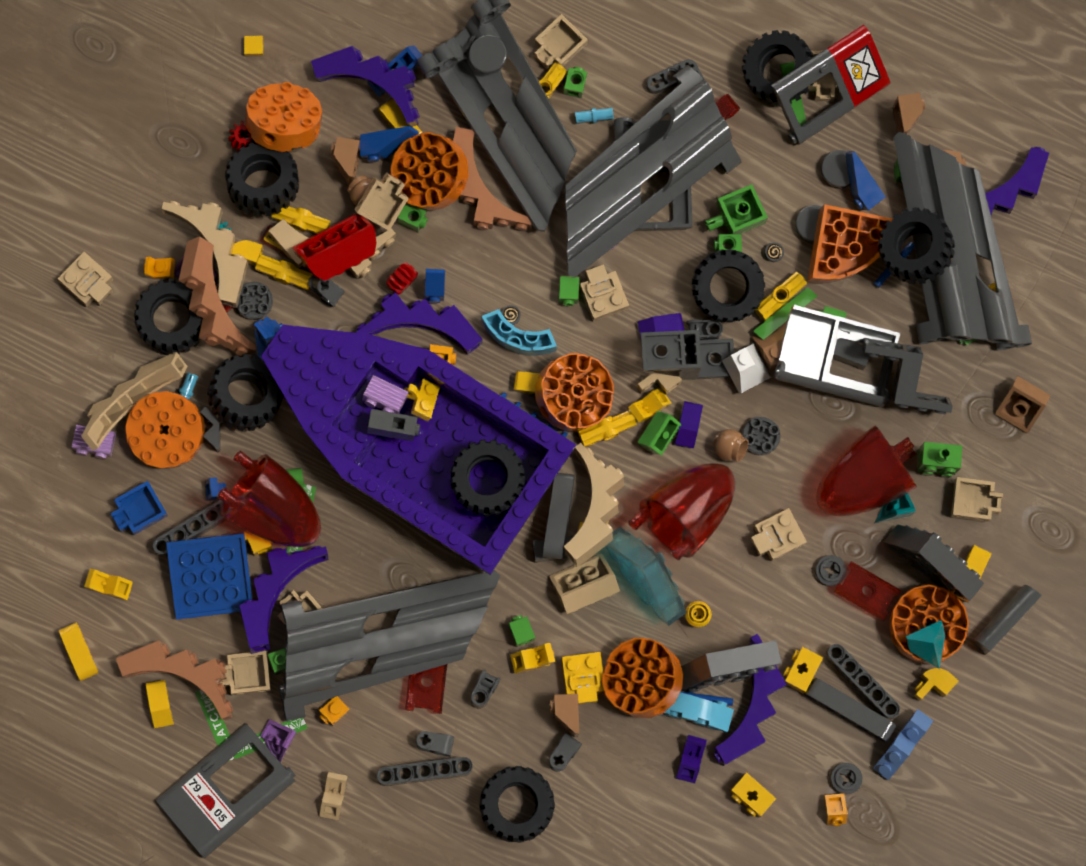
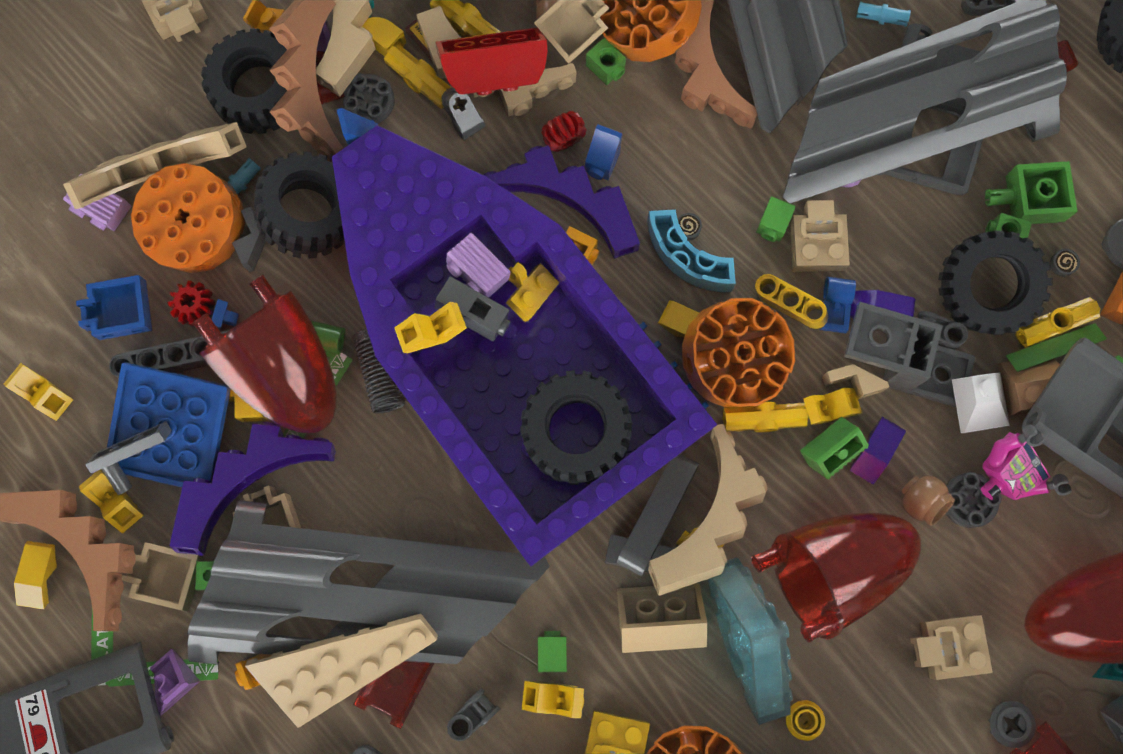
camera: 30 degrees right, 0 degrees up
none -> yellow slope [79,470,144,534]
none -> dark grey piece [85,422,172,495]
none -> red gear [167,280,216,326]
none -> tan wing [245,614,438,728]
none -> dark grey piece [352,329,406,414]
none -> yellow slope [395,302,467,353]
none -> yellow beam [755,274,828,329]
none -> blue plate [820,277,856,333]
none -> torso [980,425,1072,500]

